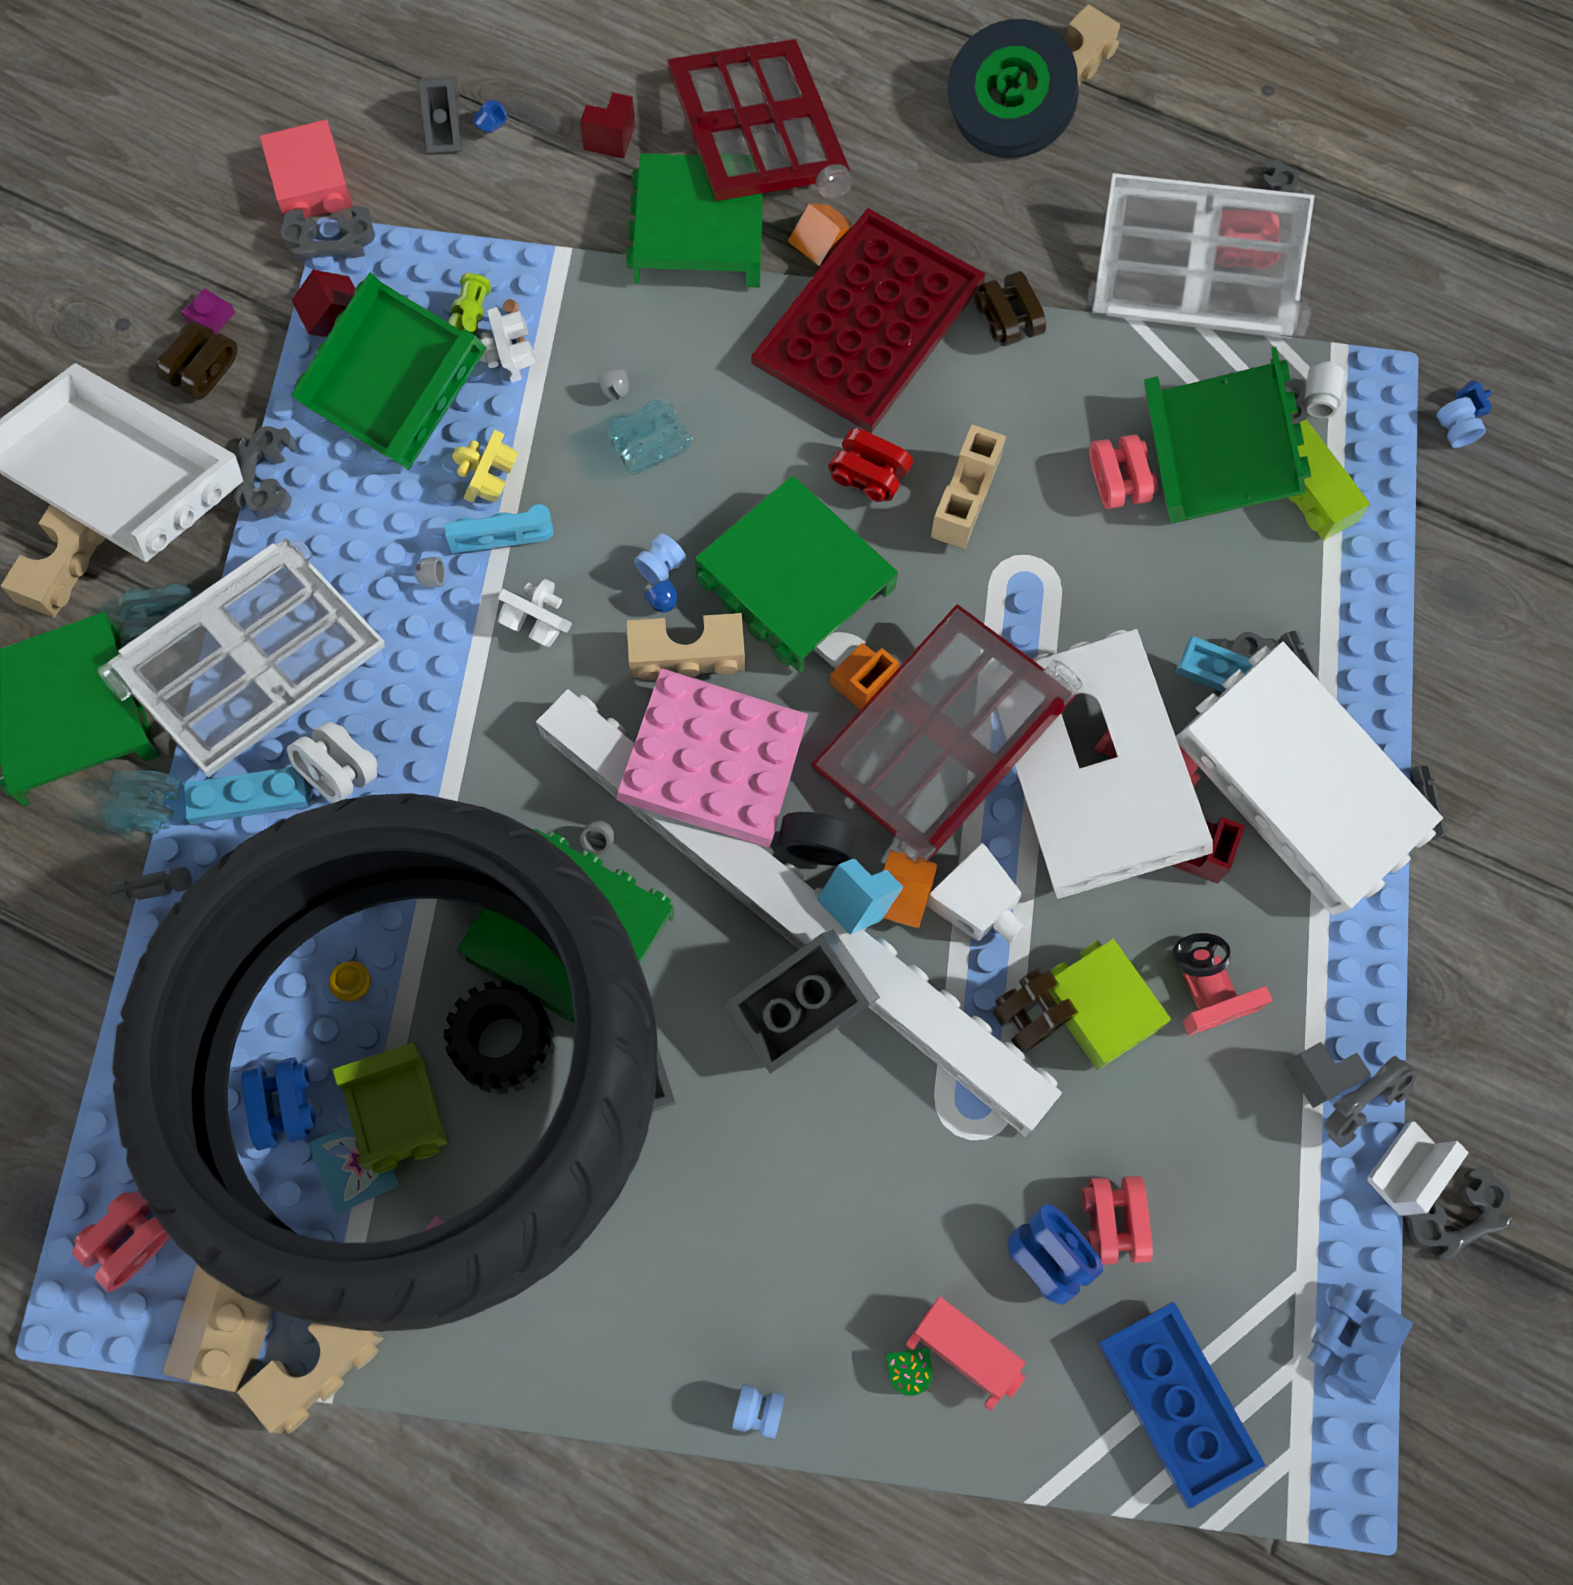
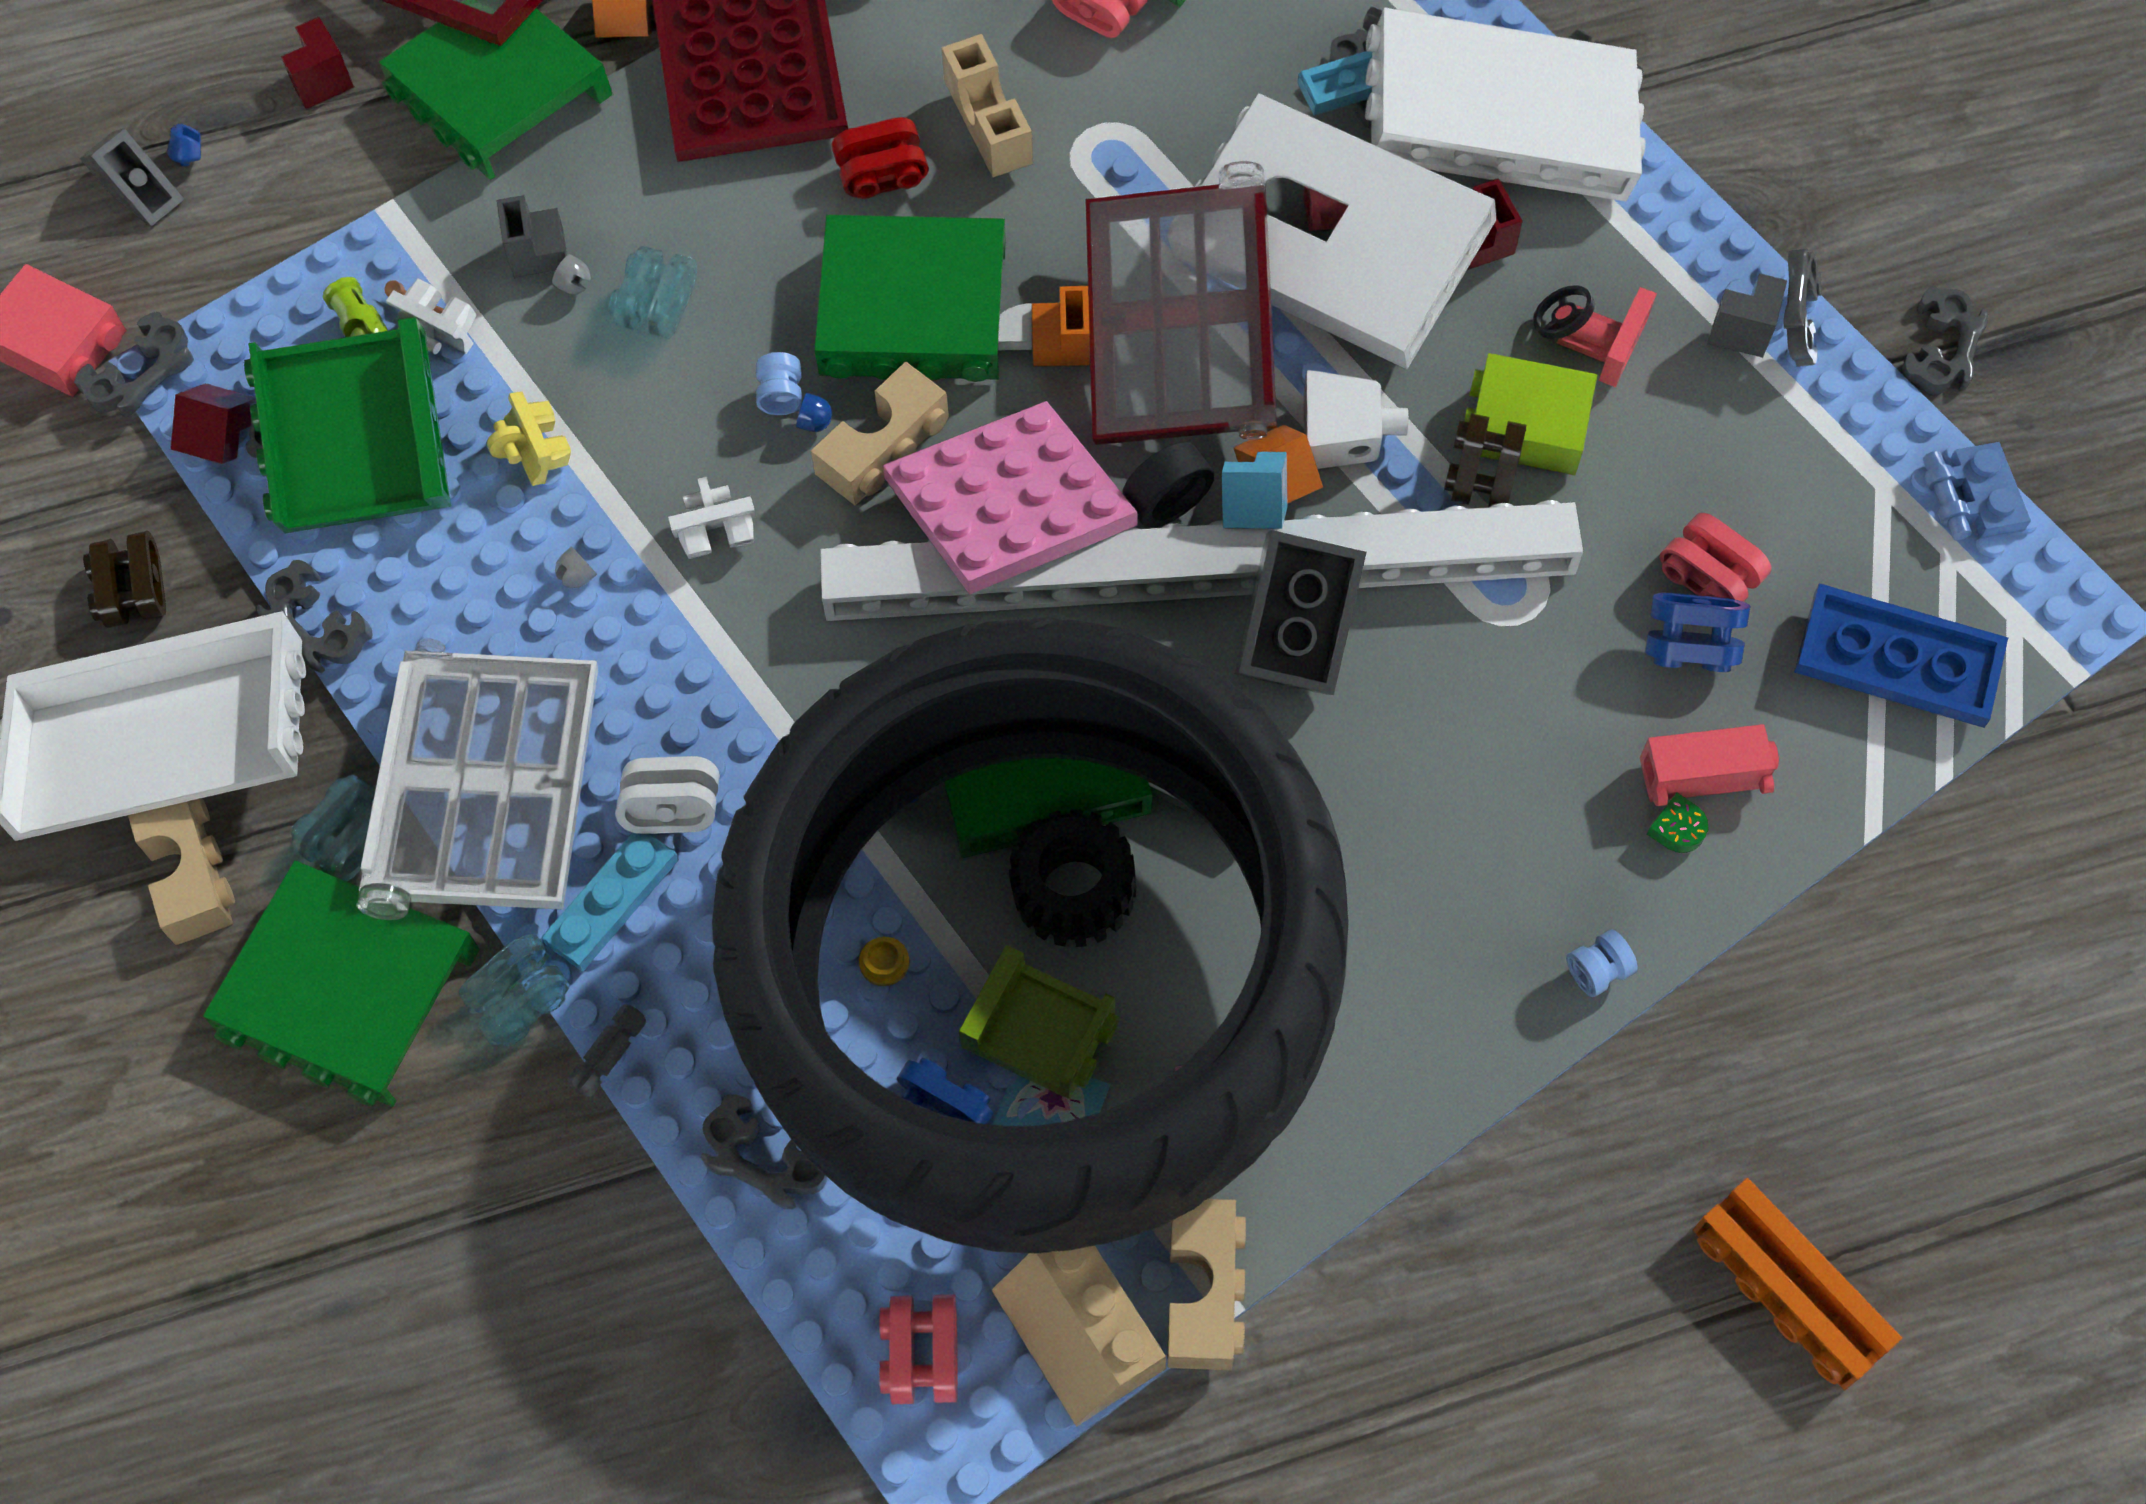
camera: 40 degrees left, 5 degrees down
magenta plate [182,288,235,335] -> none
medium azure plate [444,504,554,554] -> none
white panel [1368,1122,1468,1216] -> none
none -> dark grey piece [496,195,567,278]

